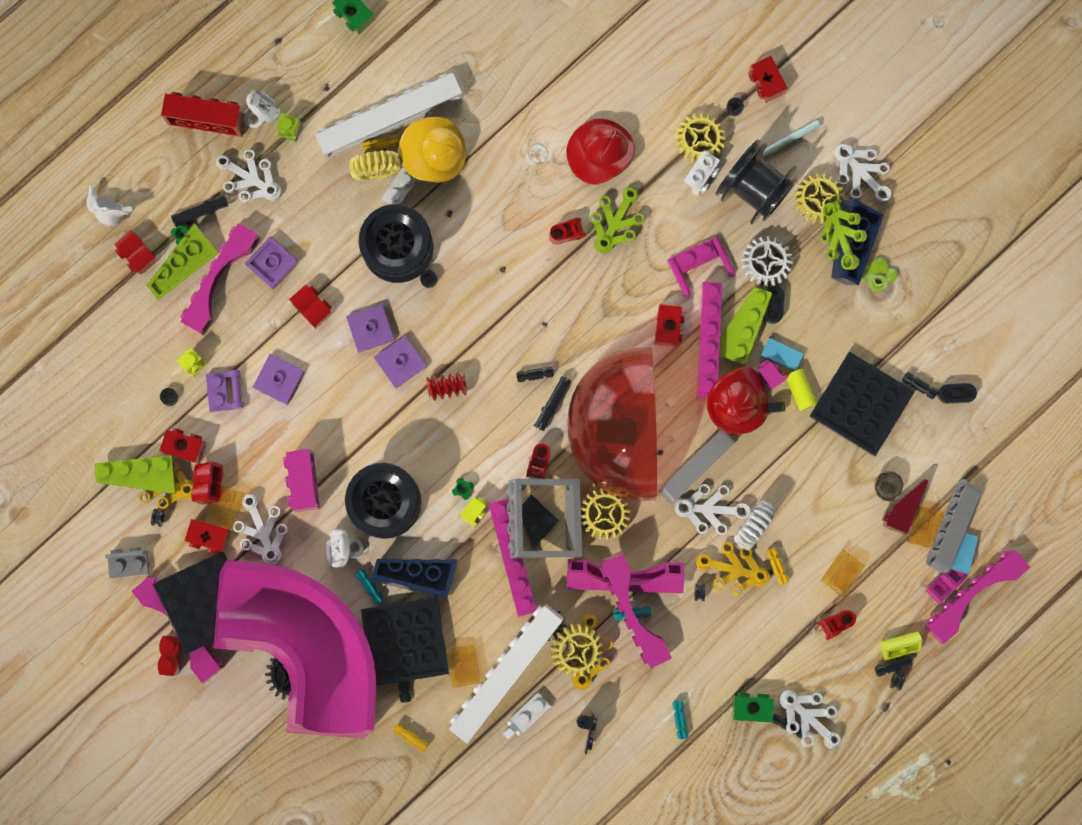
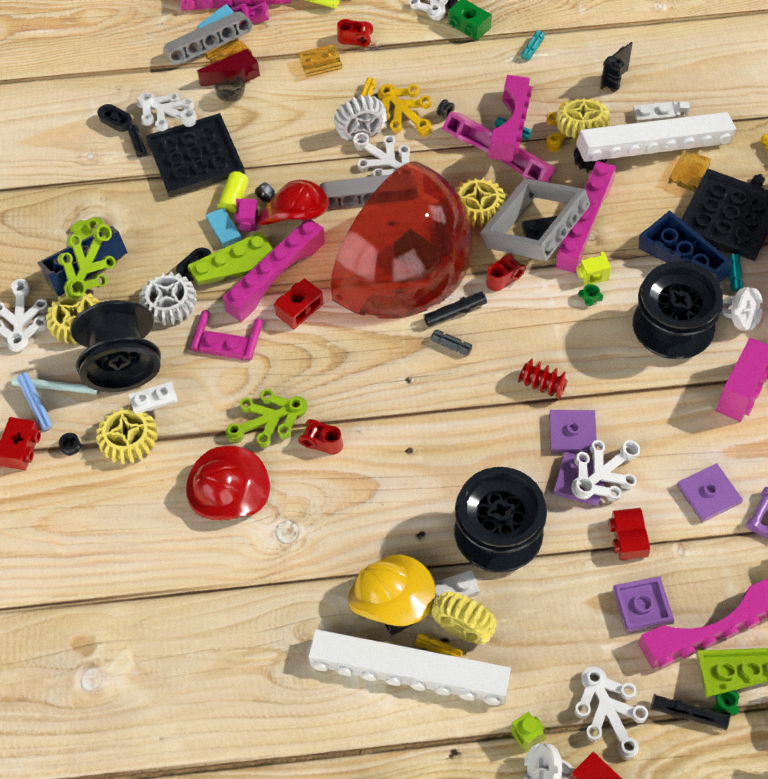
camera: 140 degrees left, 25 degrees down
none -> light blue axle [17,372,53,431]
none -> white plant [137,92,197,131]
none -> white plant [571,440,640,502]

